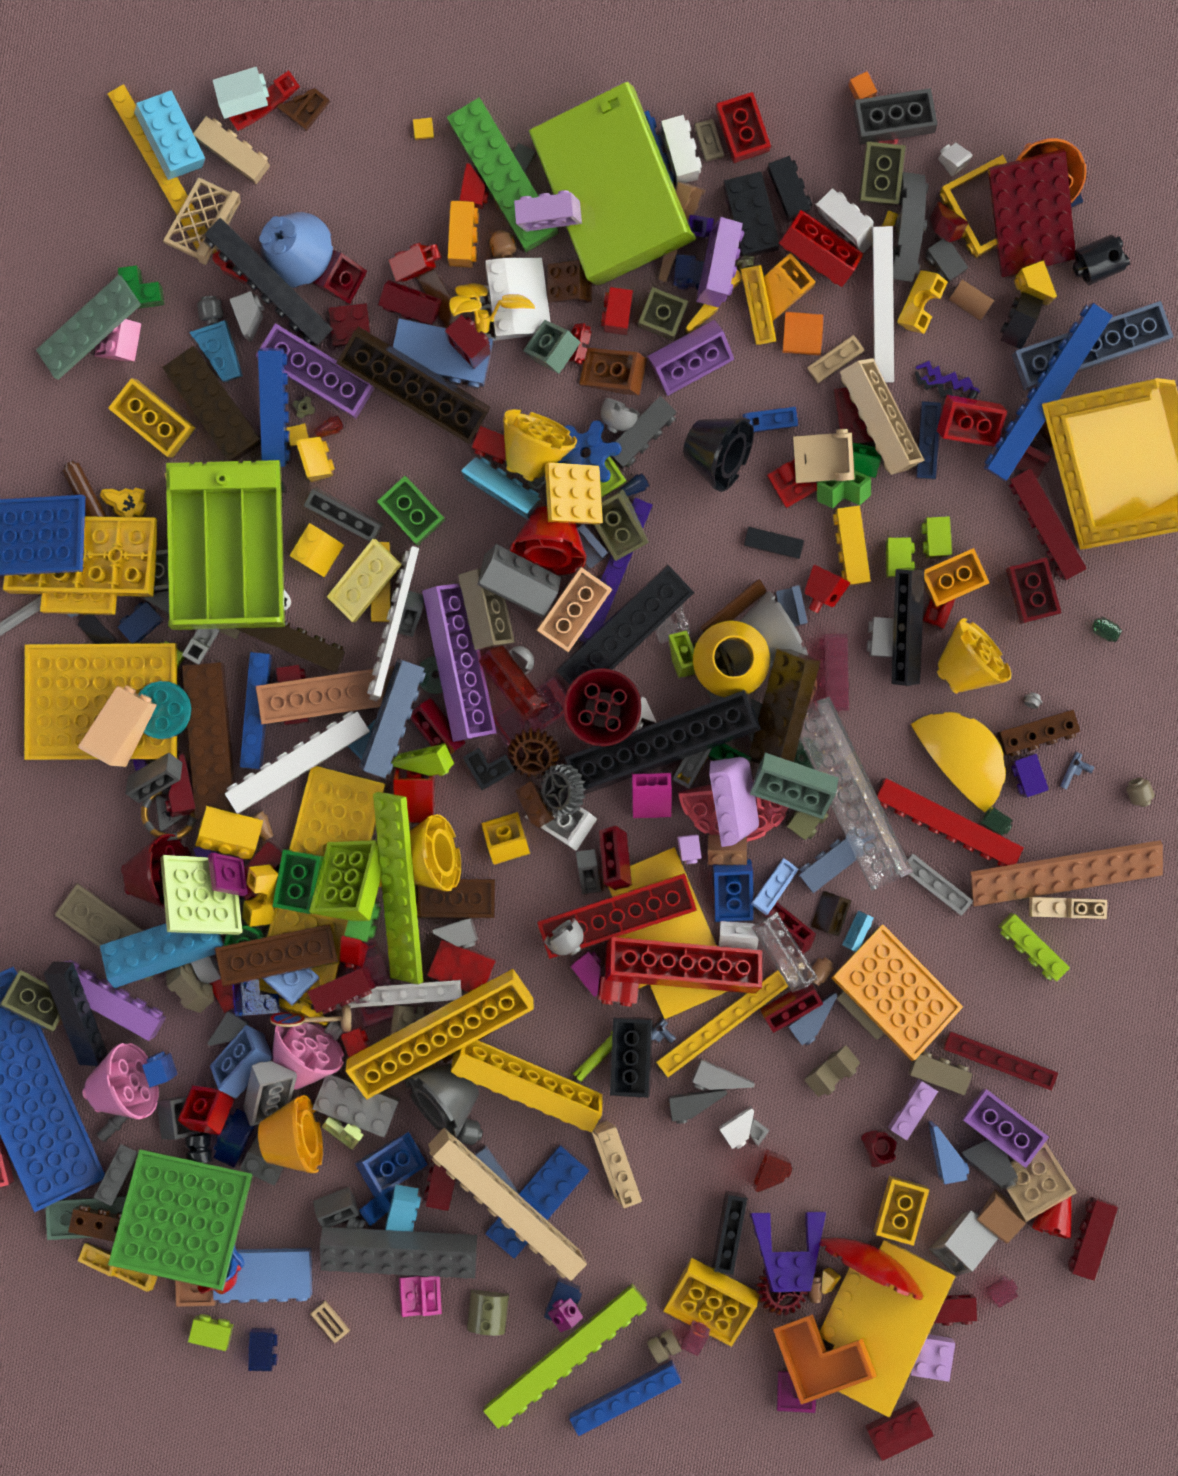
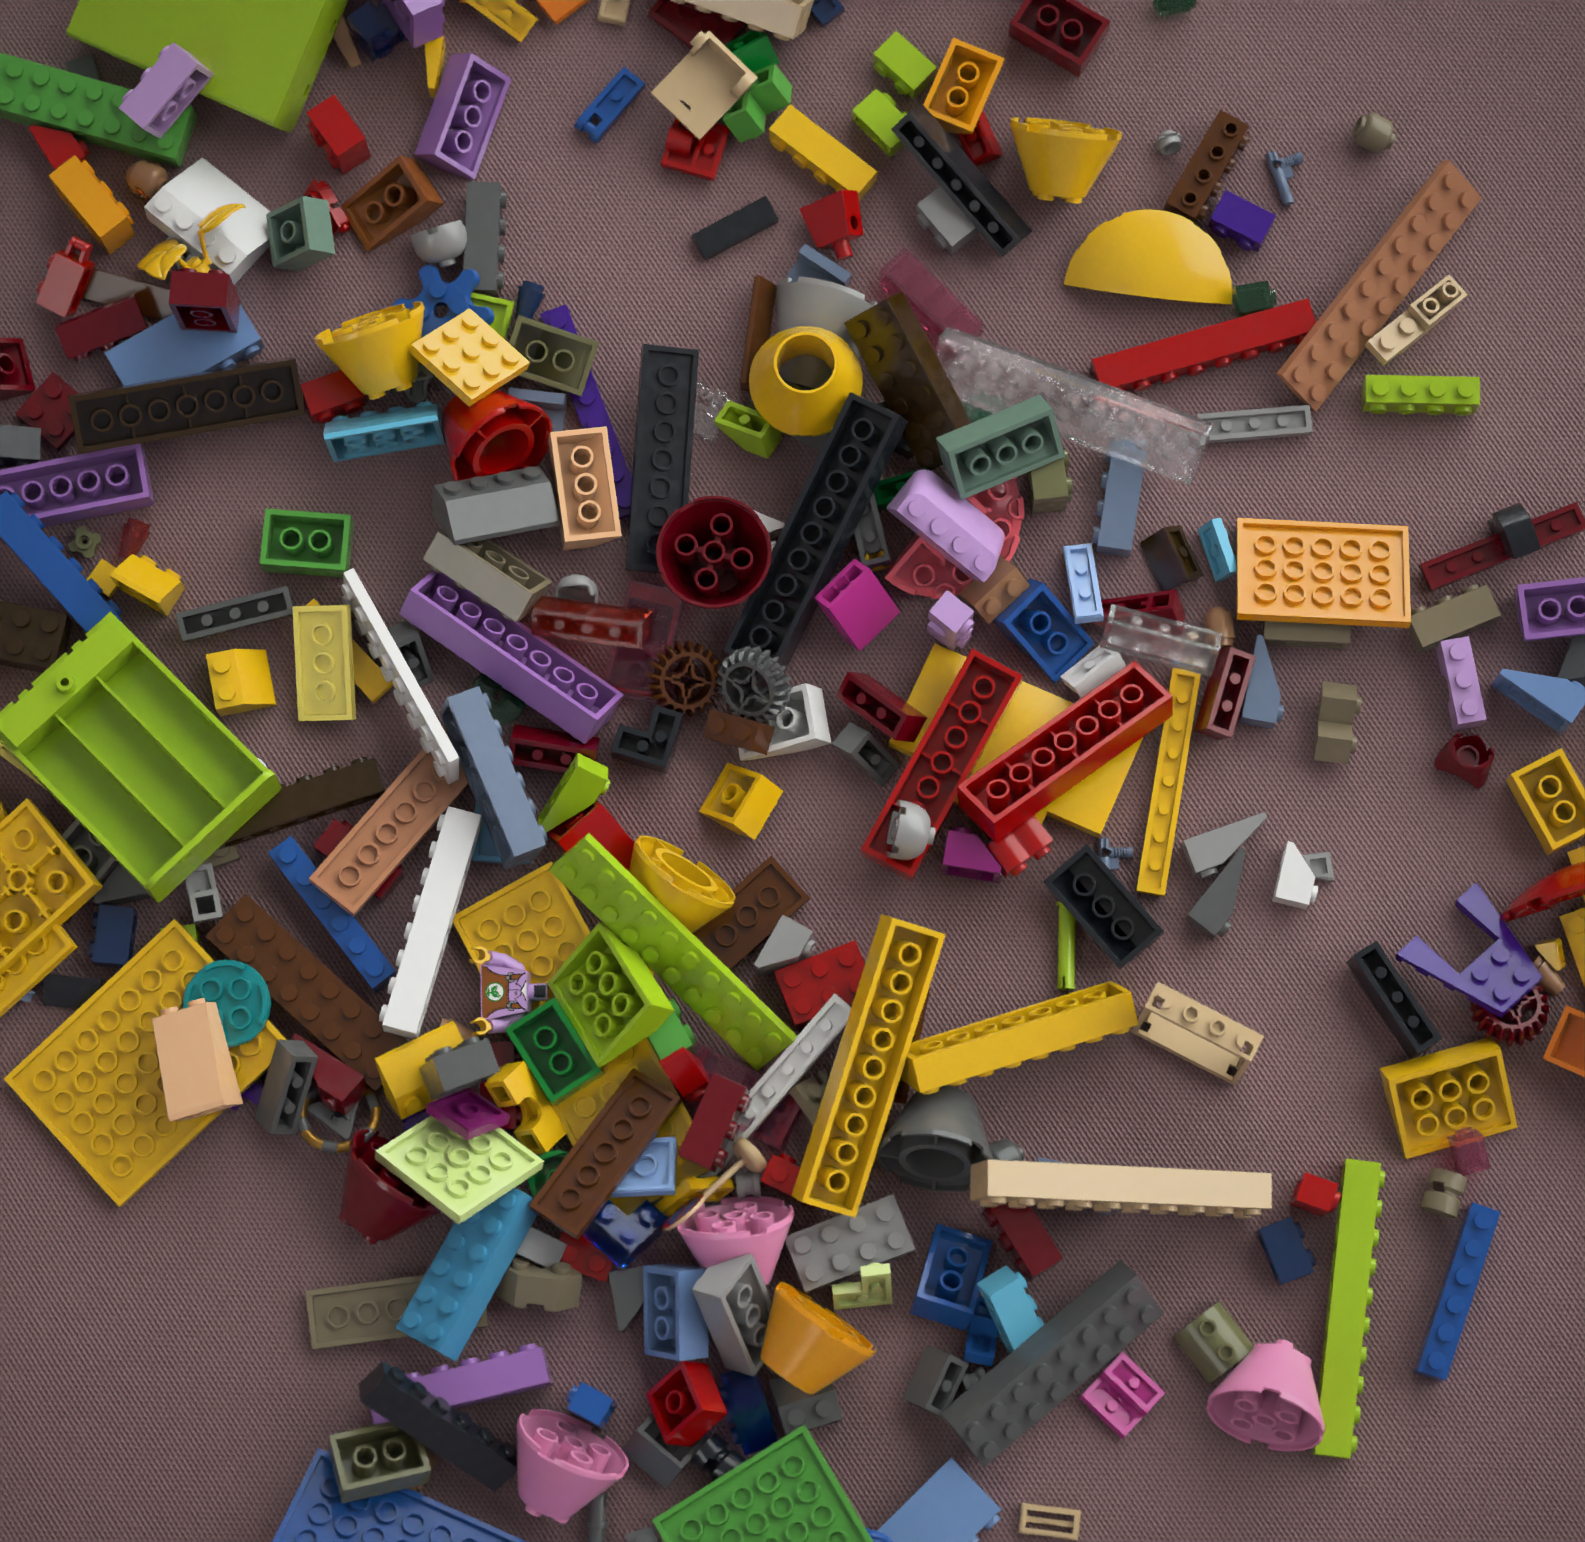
camera: 40 degrees left, 10 degrees down
blue plate [485,1145,589,1259] -> none
reddish brown bracket [547,260,592,303] -> none
magenta brick [548,1298,583,1333] -> none
olive brick [638,287,688,341] -> none
black cone [683,418,754,492] -> none
clear red slope [752,1149,793,1192] -> none
none -> dark grey brick [419,1036,500,1101]
none -> torso [469,946,548,1037]
none -> bright pink cone [1206,1340,1325,1451]
none -> red brick [1289,1172,1341,1217]
none -> black brick [1487,503,1541,559]

